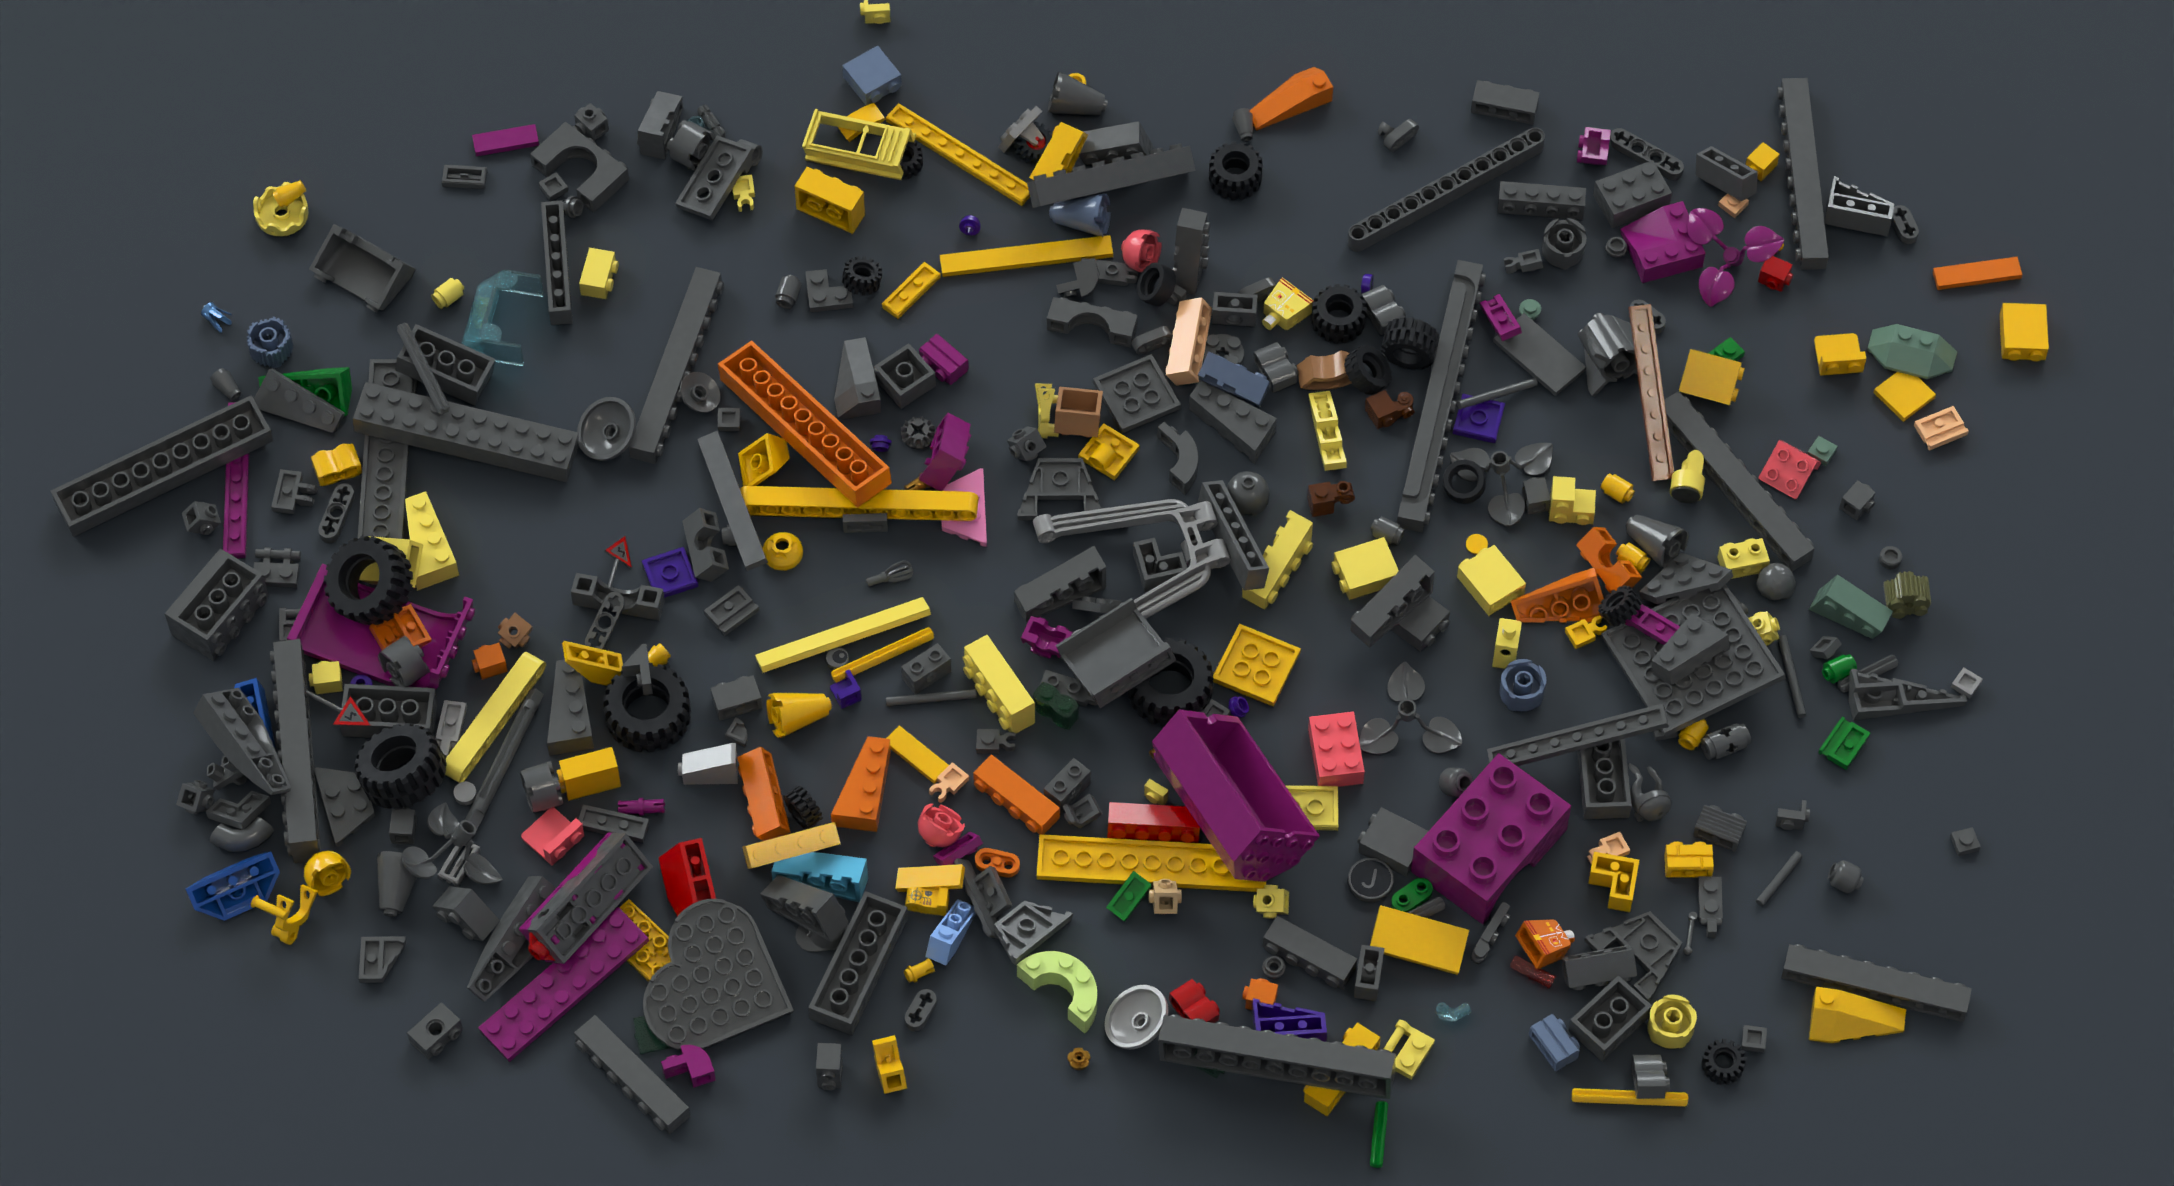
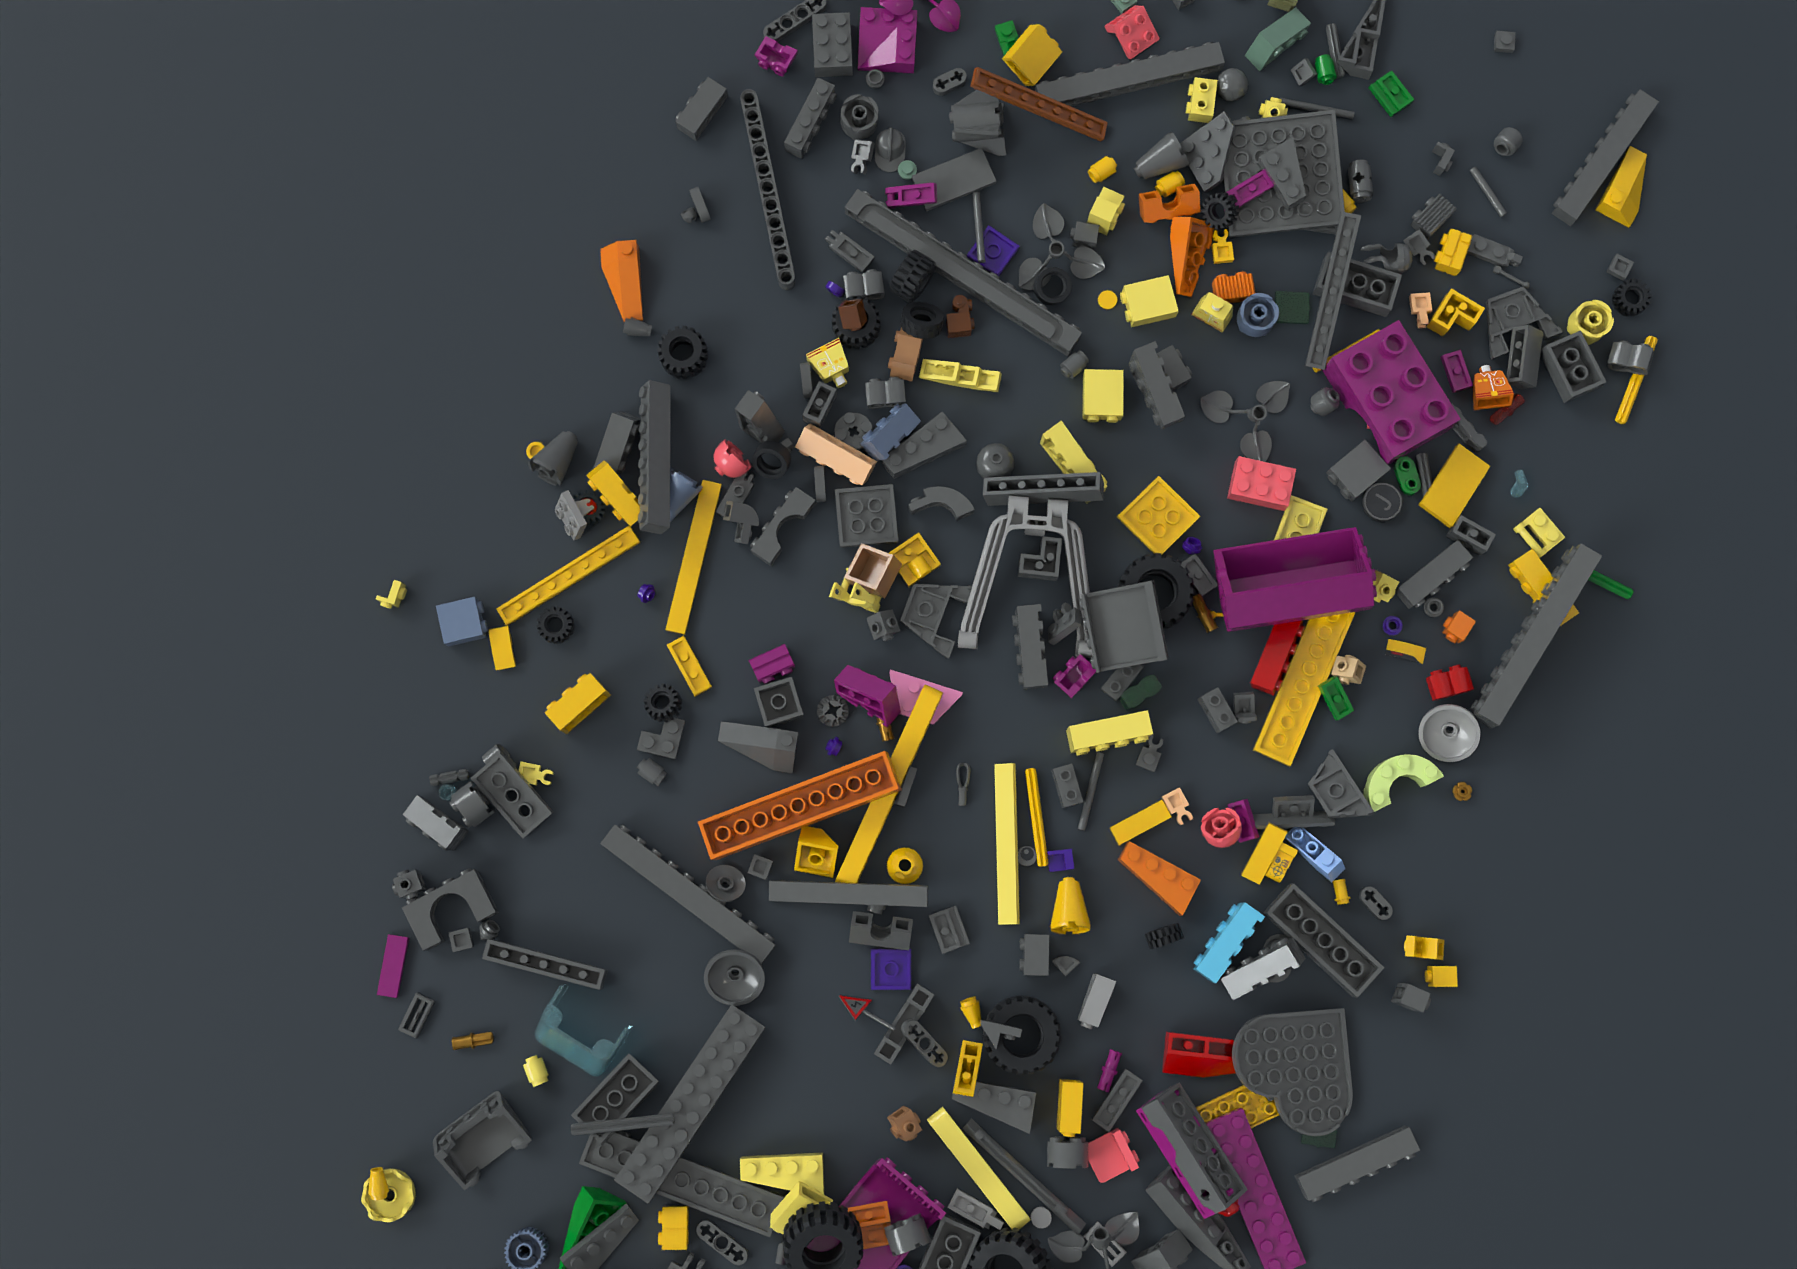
camera: 70 degrees left, 20 degrees up
orange brick [471,643,508,680] -> none
light yellow brick [579,248,619,299] -> none
magenta brick [661,1045,716,1088] -> none
orange brick [737,746,791,841] -> none
yellow arch [742,822,841,869] -> none
light yellow piece [802,109,916,180] -> none
orange brick [973,754,1060,835] -> none
orange plate [975,848,1020,877] -> none
light yellow plate [1144,779,1168,805] -> none
dark purple wedge [1252,998,1327,1042] -> none
reddish brown brick [1307,481,1355,517] -> none
sand blue brick [1529,1014,1580,1071] -> none
light yellow piece [1670,450,1705,503] -> none
none -> pearl gold axle [452,1032,494,1050]
none -> dark grey hinge [825,230,875,273]
none -> reddish brown brick [838,299,867,331]
none -> dark grey piece [875,127,906,172]
none -> orange brick [1212,271,1255,303]
none -> clear green piece [1275,291,1311,324]
none -> dark purple plate [1382,616,1403,636]
none -> yellow sticker [1385,639,1426,664]
none -> dark grey plate [1403,229,1435,265]
none -> yellow brick [1425,966,1458,987]
none -> magenta plate [1440,350,1473,393]

